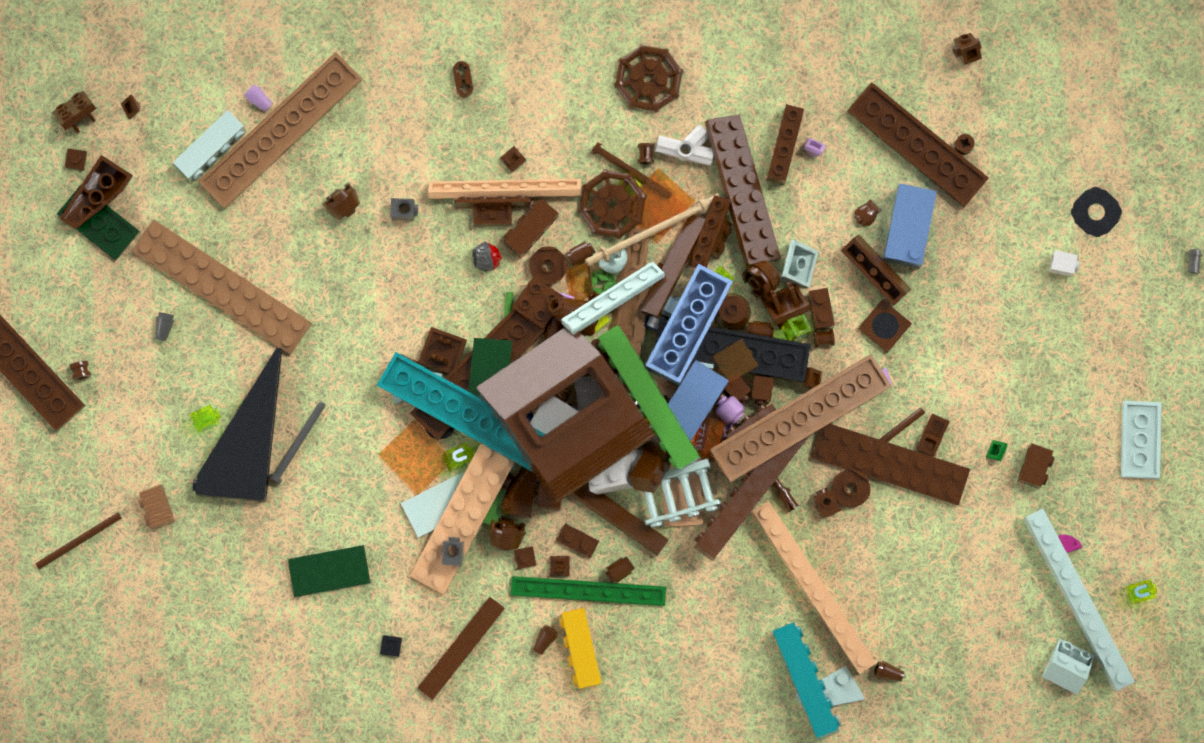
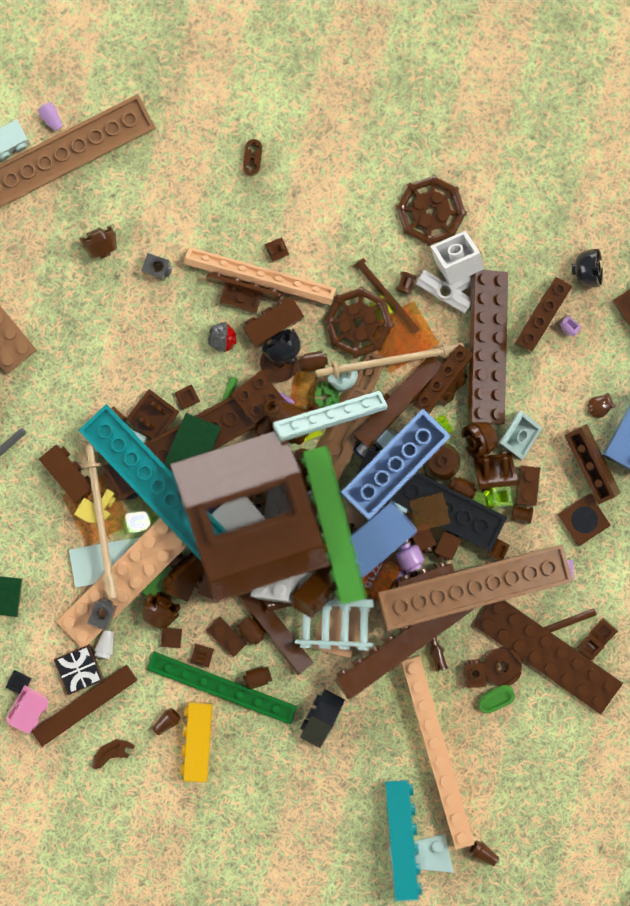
camera: 15 degrees right, 5 degrees up
none -> bright pink brick [6,686,48,734]
none -> reddish brown brick [39,444,92,505]
none -> tile [54,644,105,695]
none -> light yellow brick [74,489,116,523]
none -> tan bar [83,445,118,600]
none -> reddish brown piece [92,739,136,769]
none -> white cone [94,630,114,660]
none -> reddish brown tile [175,384,200,410]
none -> reddish brown brick [237,616,265,646]
none -> black cylinder [262,328,301,365]
none -> reddish brown axle [263,600,293,612]
none -> black brick [300,689,345,748]
none -> white brick [431,231,484,285]
none -> bright green tile [478,685,515,713]
none -> black cylinder [572,249,603,287]

